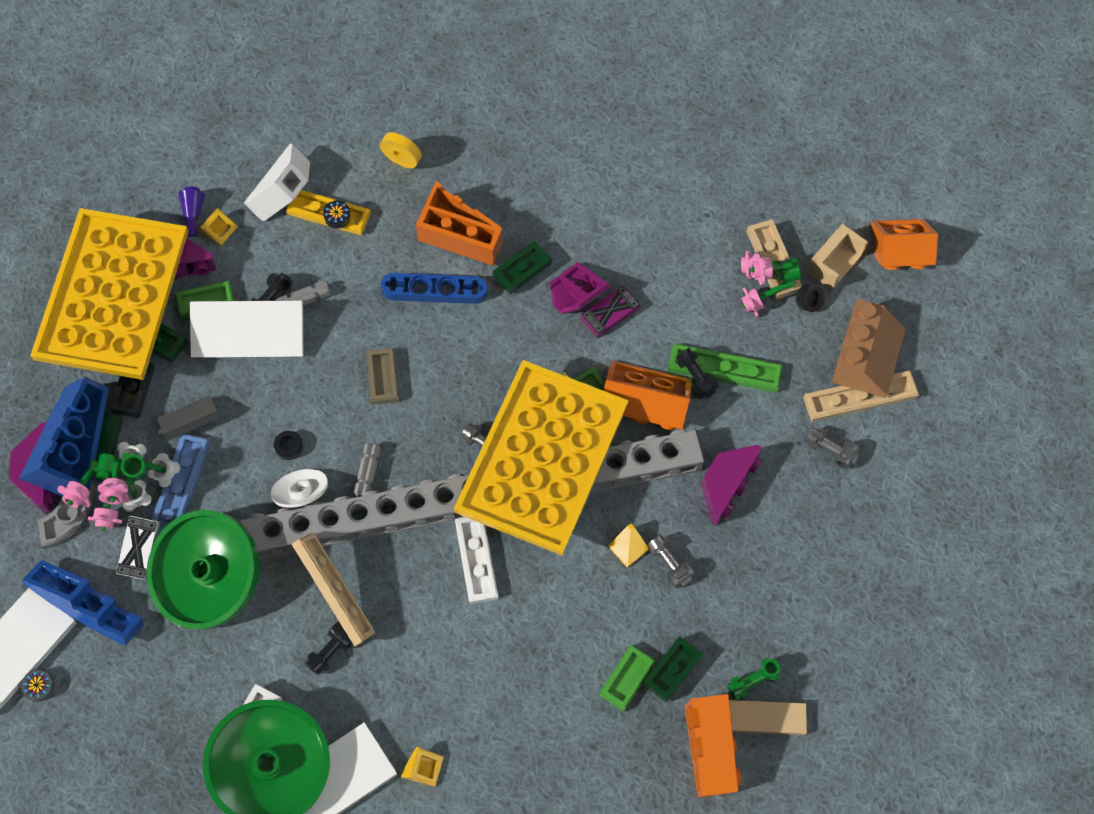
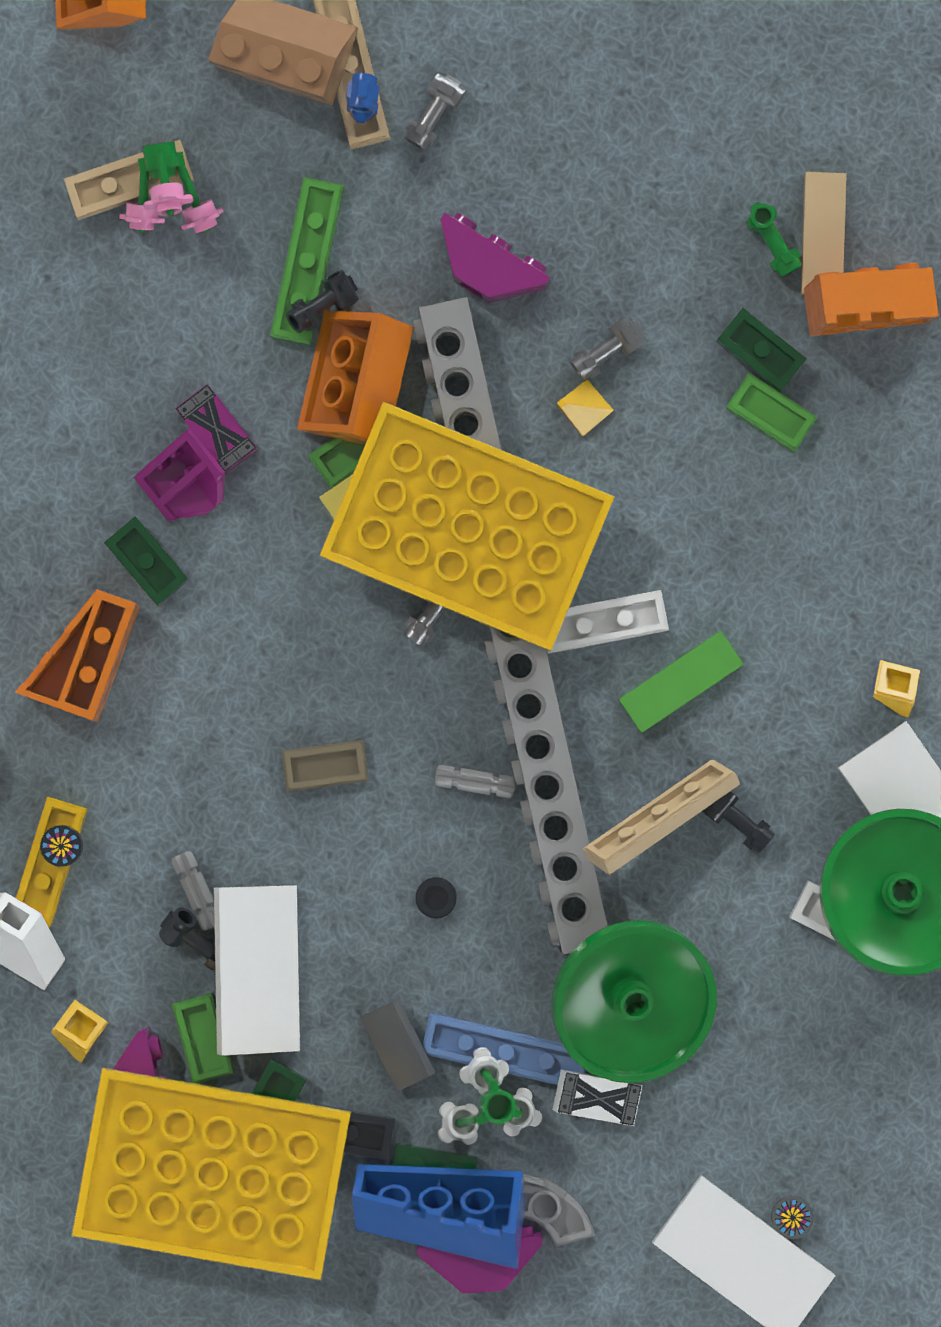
camera: 85 degrees left, 20 degrees up
blue slope [22,560,144,646] -> none
bright pink plant [57,454,129,530] -> none
dark purple cone [178,186,205,237] -> none
white dish [271,469,328,507] -> none
blue beam [381,273,487,304] -> none
black tile [796,284,824,312] -> none
tan panel [806,224,868,291] -> none
none -> blue bar [346,73,379,124]
none -> bright green tile [618,631,744,733]

